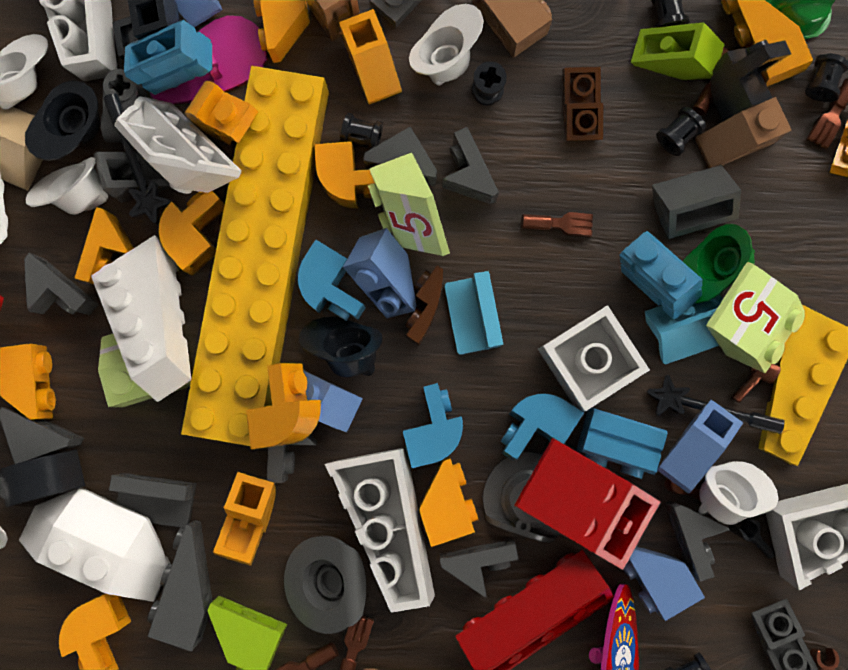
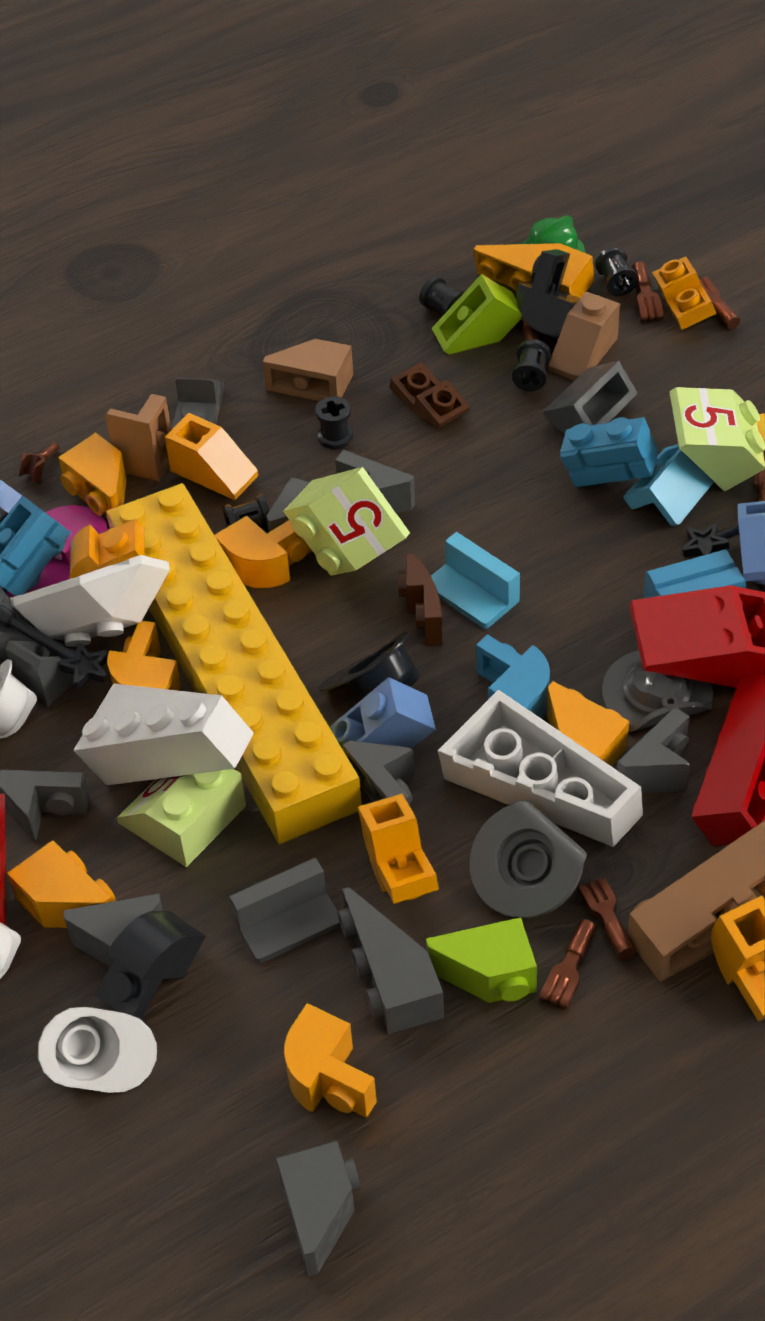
camera: 35 degrees left, 35 degrees down
white wedge [19,487,170,602] -> none
light orange slope [75,207,134,285] -> none
light orange brick [246,363,321,449] -> none
dark azure brick [298,240,365,321] -> none
medium blue slope [343,228,417,318] -> none
white piece [409,4,484,86] -> none
dark azure brick [500,394,584,461] -> none
copper piece [521,212,593,237] -> none
white brick [538,305,650,411] -> none
green piece [682,224,755,303] -> none

